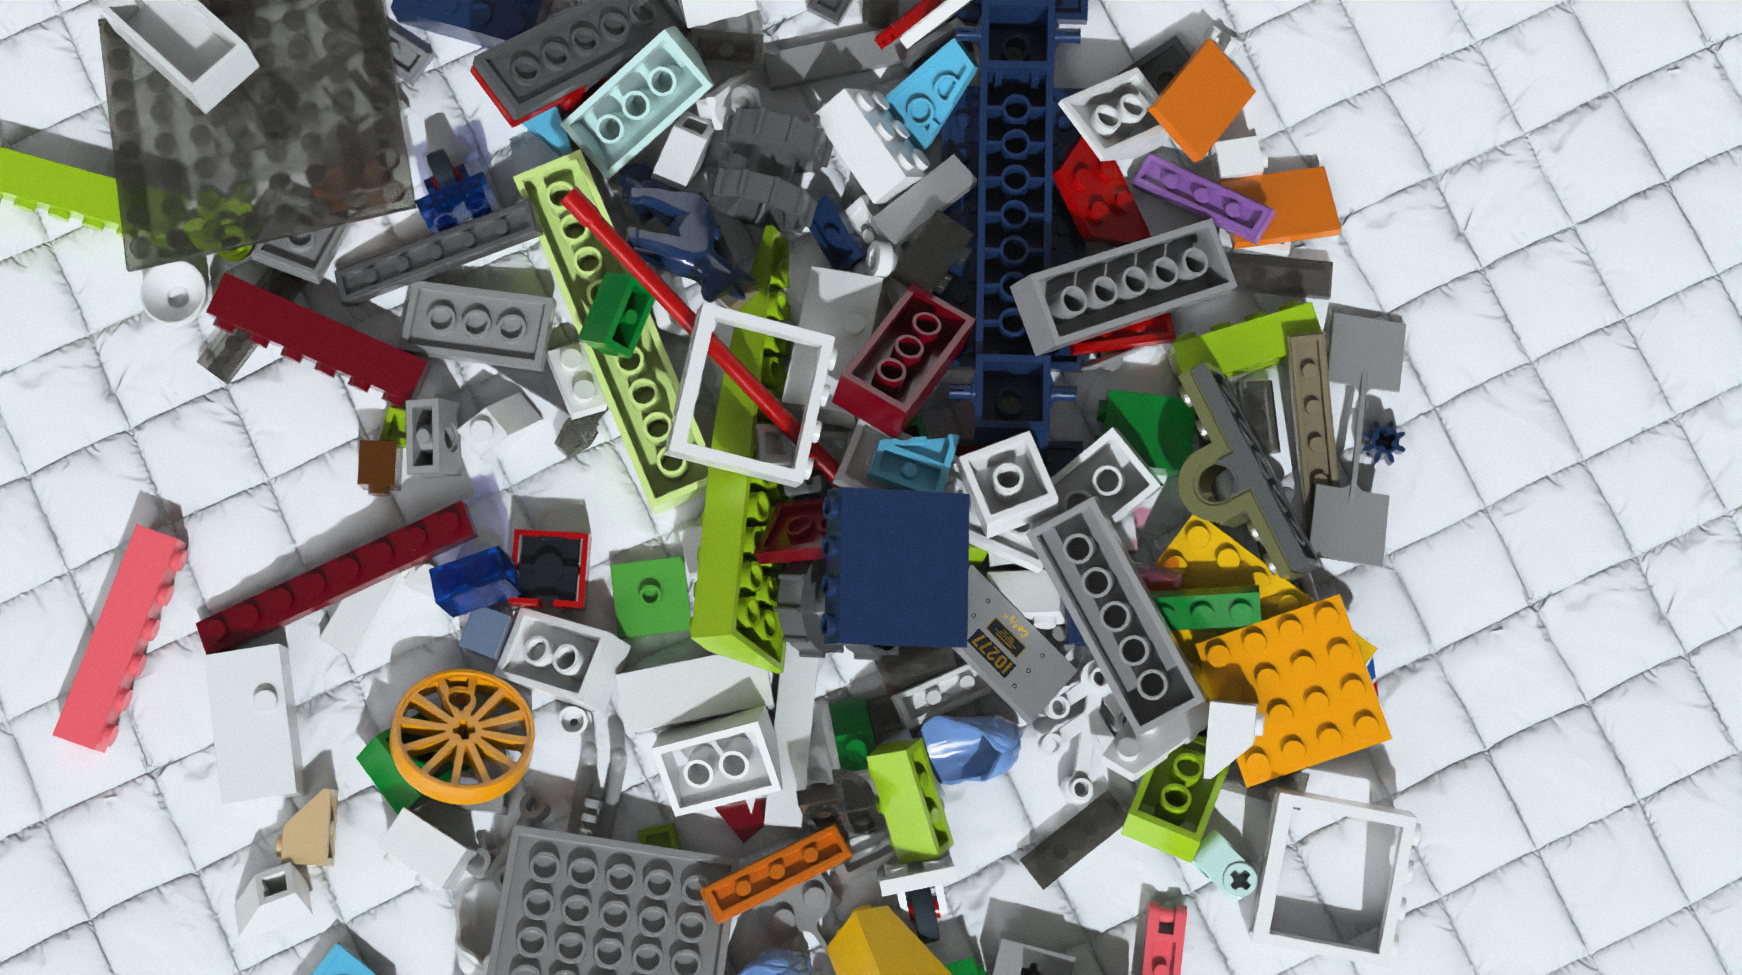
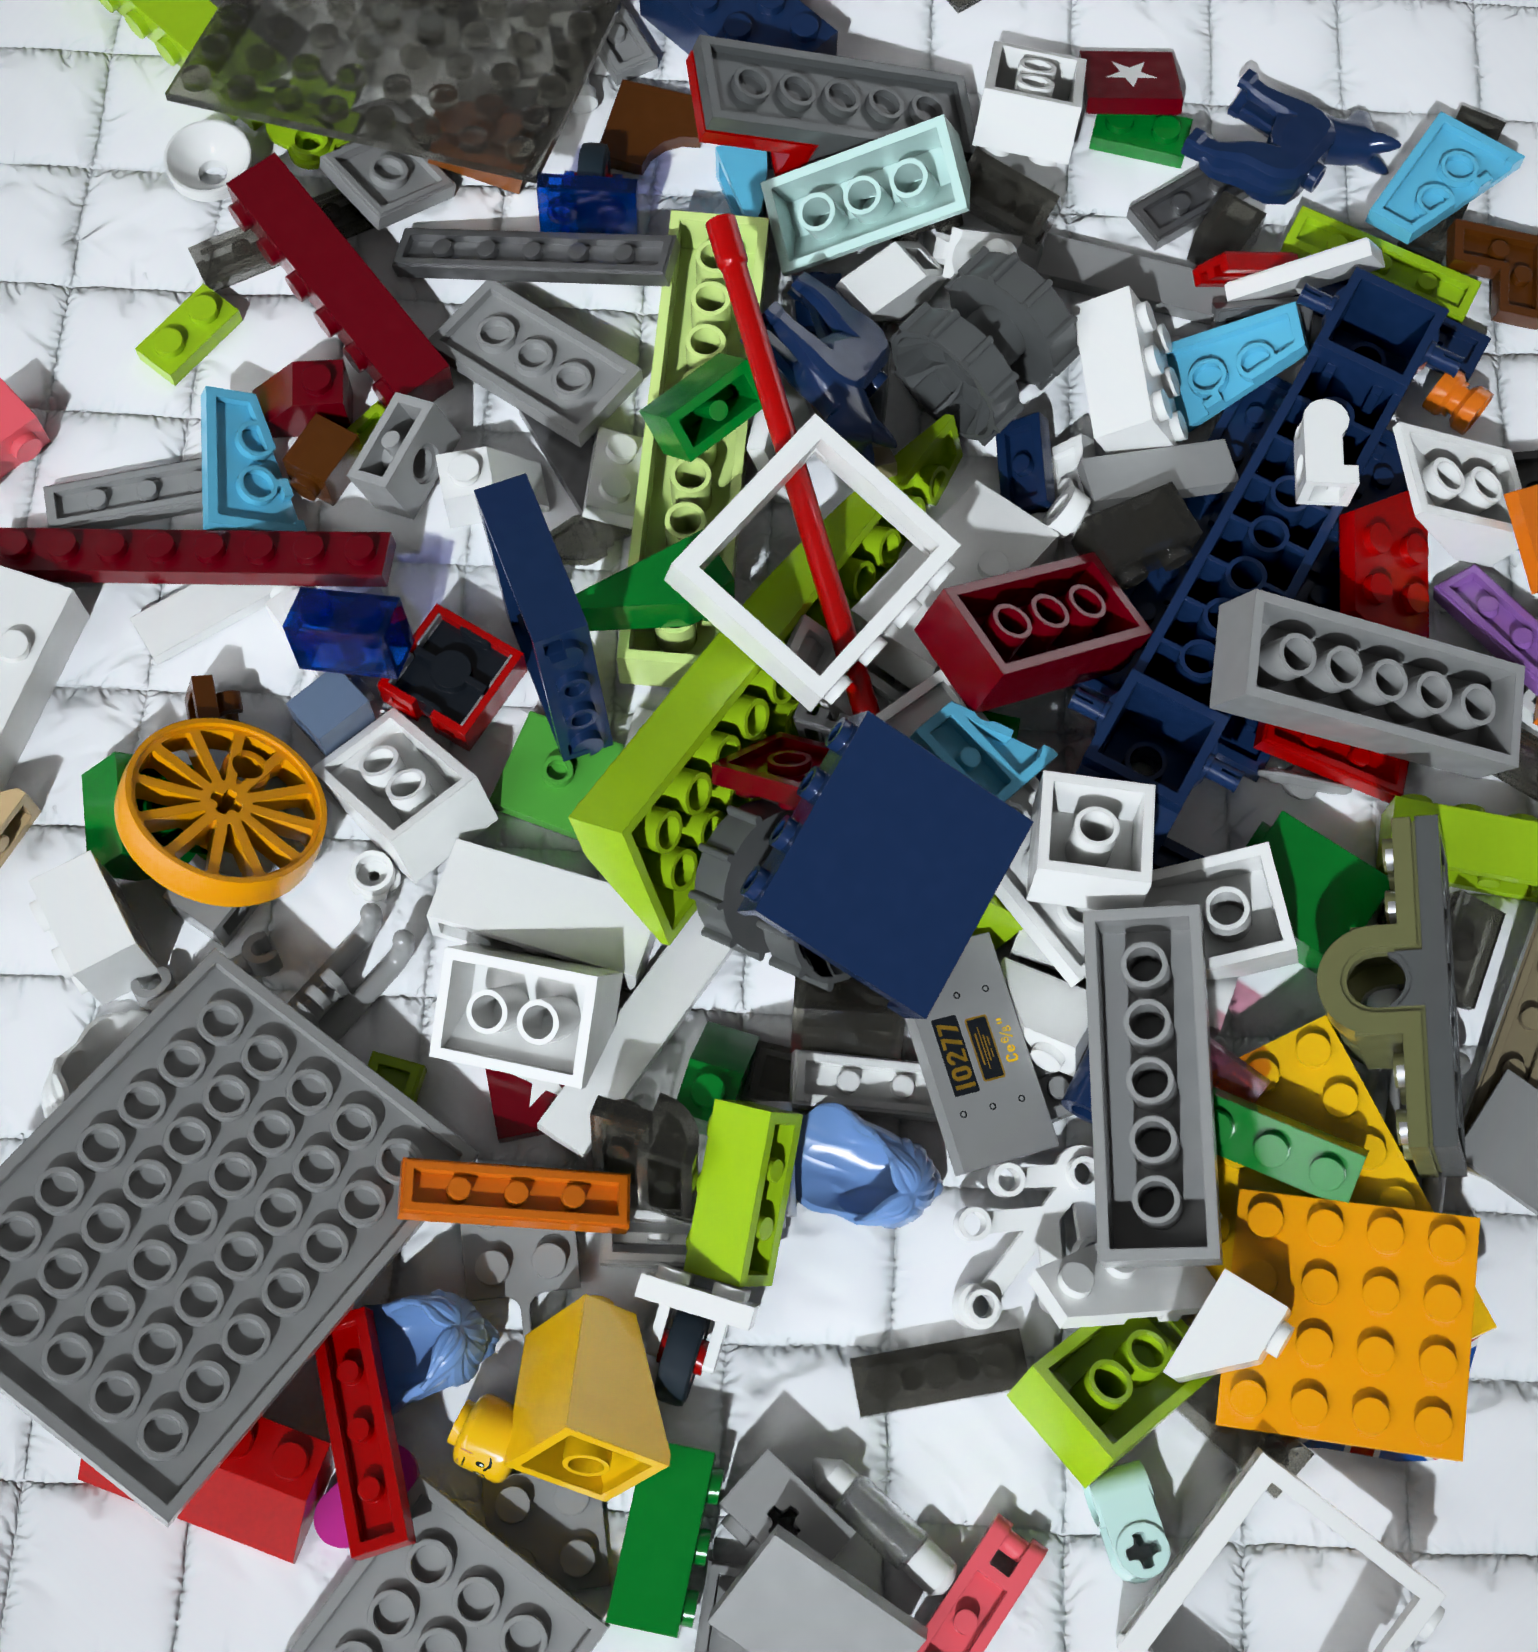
camera: 25 degrees right, 10 degrees down
none -> light grey tile [43,458,203,529]
none -> lime plate [135,283,243,386]
none -> reddish brown tile [184,675,243,722]
none -> medium azure wing [201,386,307,531]
none -> dark red slope [252,359,353,438]
none -> dark blue window [474,473,614,762]
none -> green slope [576,529,735,631]
none -> reddish brown tile [600,79,702,175]
none -> piece [812,1458,957,1596]
none -> white leg [1294,399,1360,507]
none -> orange wheel [1422,370,1494,435]

